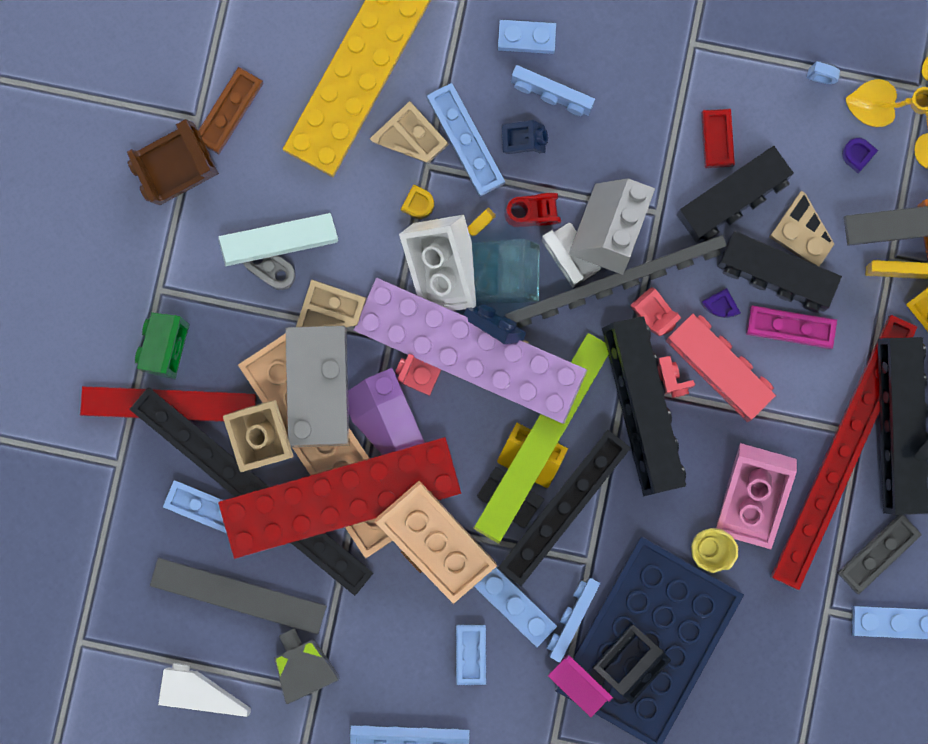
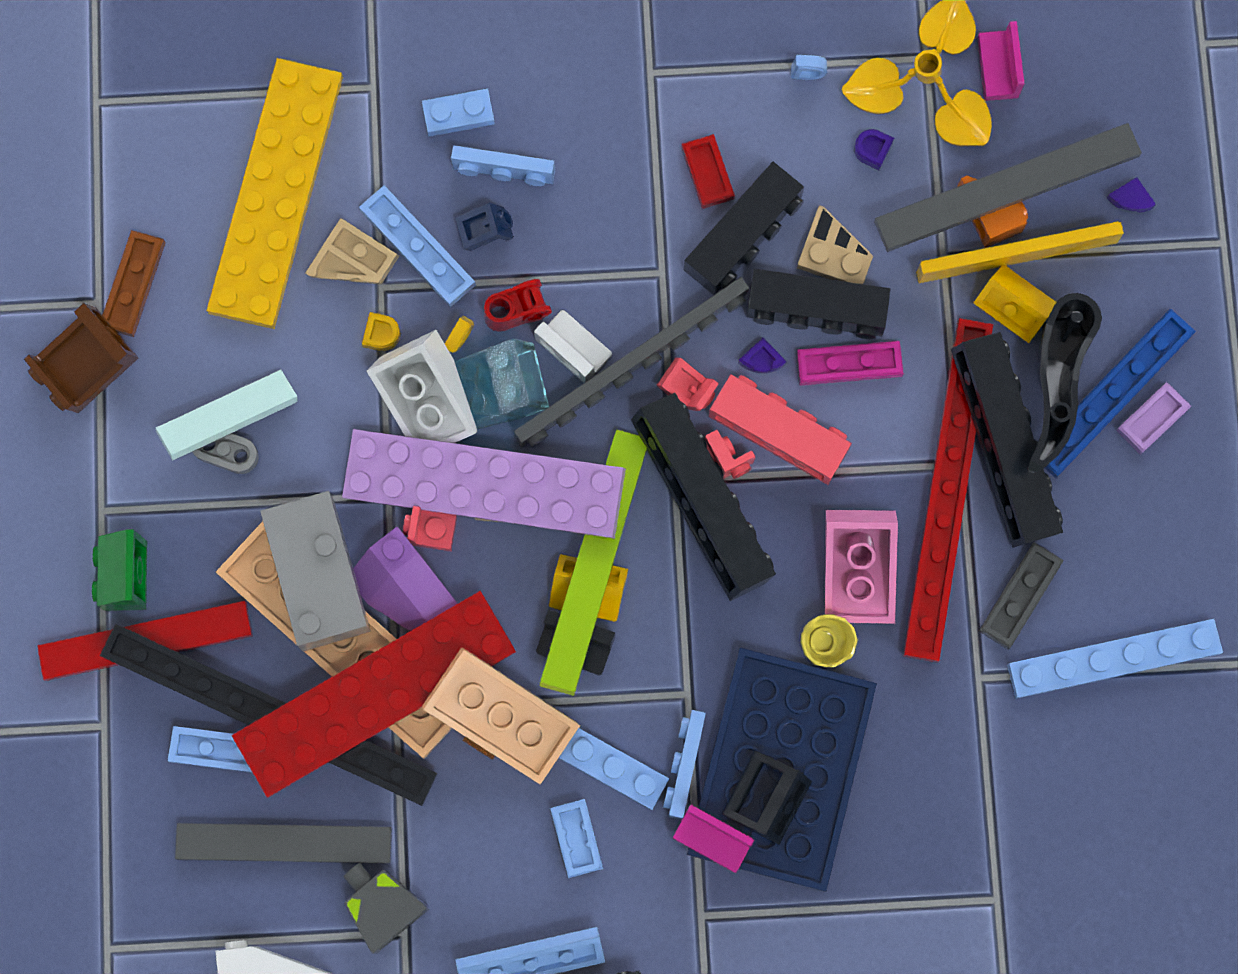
camera: 15 degrees left, 5 degrees down
tan slope [223,400,294,472] -> none
tan wing [296,280,367,327] -> none
dark blue plate [464,305,526,344] -> none
black brick [498,430,631,587] -> none
light grey slope [568,178,655,275] -> none

